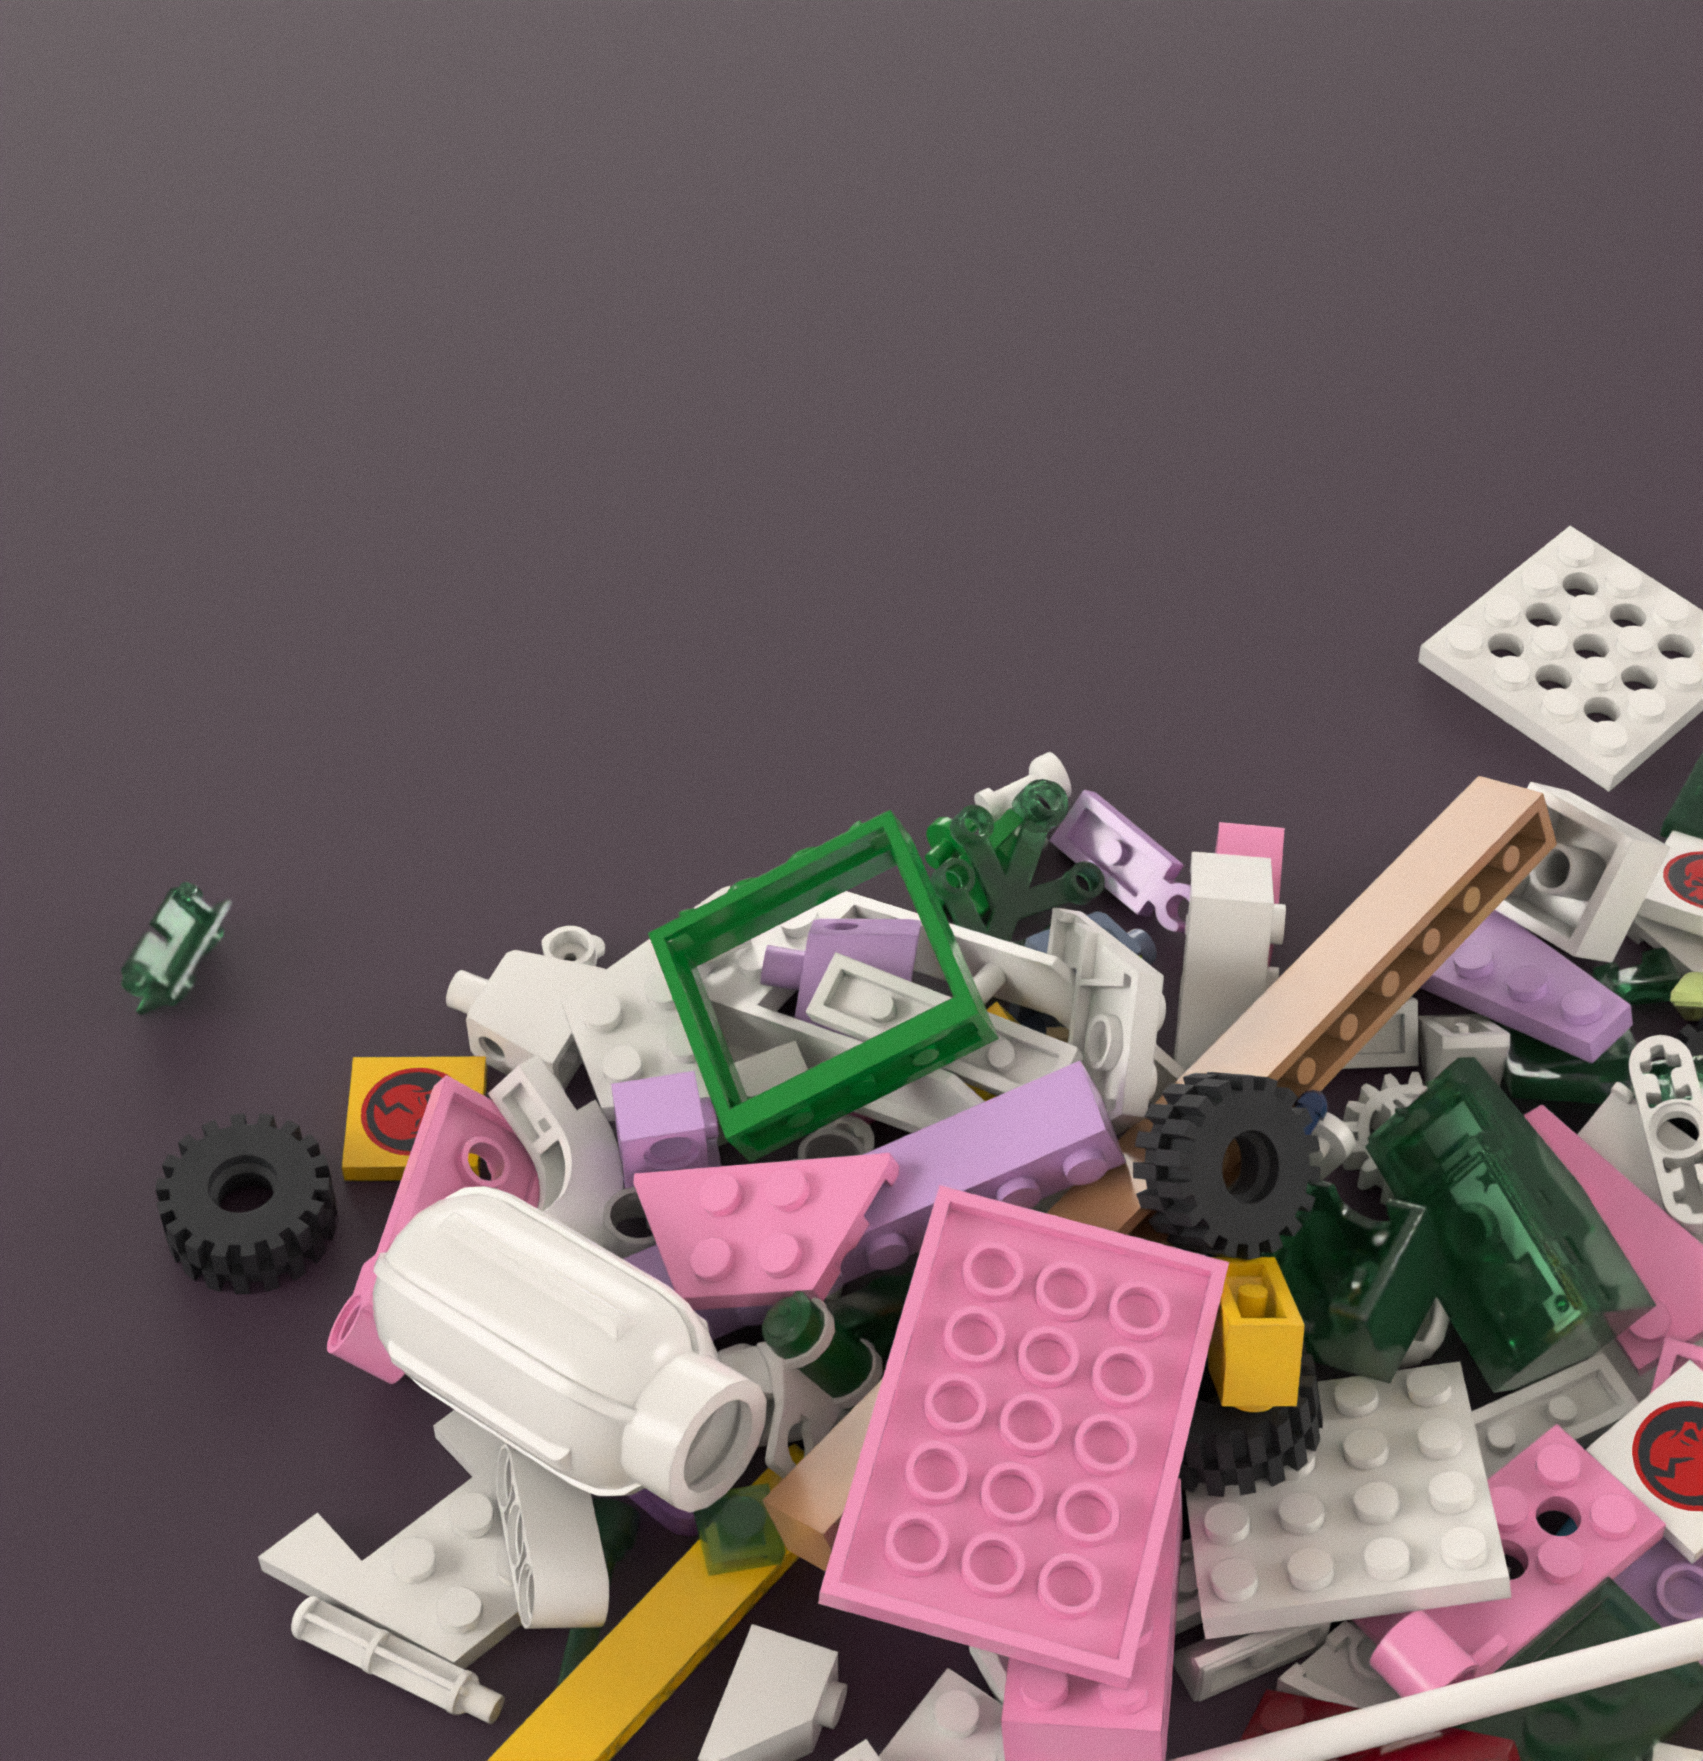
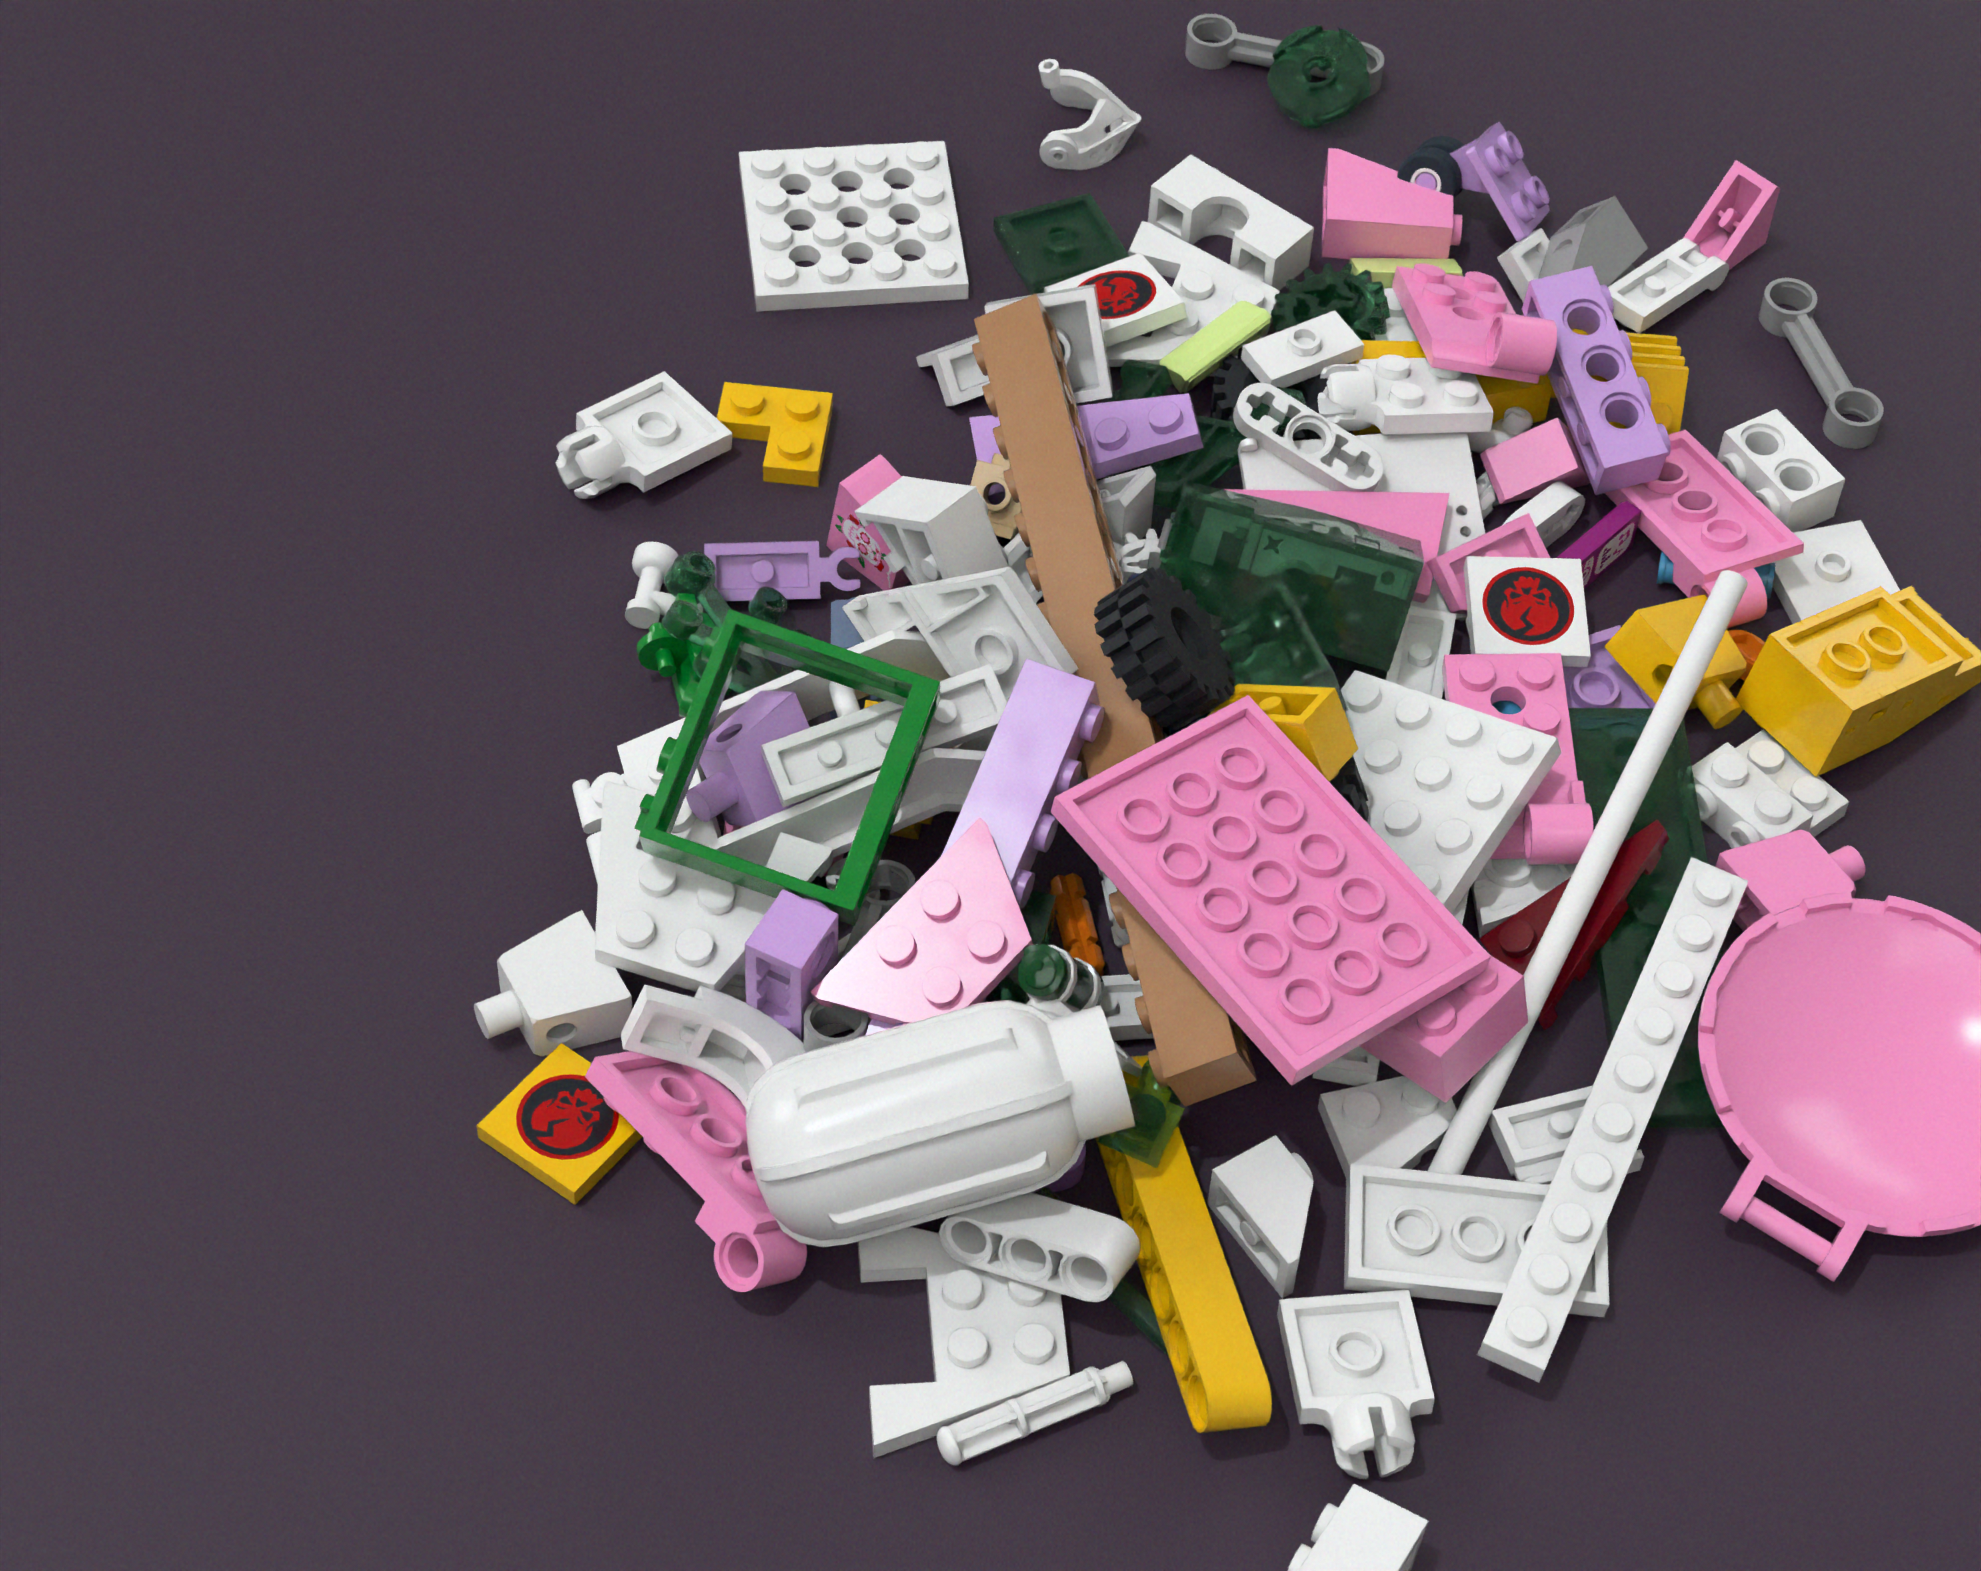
camera: 55 degrees left, 0 degrees up
clear green hinge [121,882,233,1015] -> none
black tyre [155,1113,338,1294] -> none
white plate [542,926,605,966] -> none
none -> white plate [555,371,733,499]
none -> yellow plate [717,382,833,487]

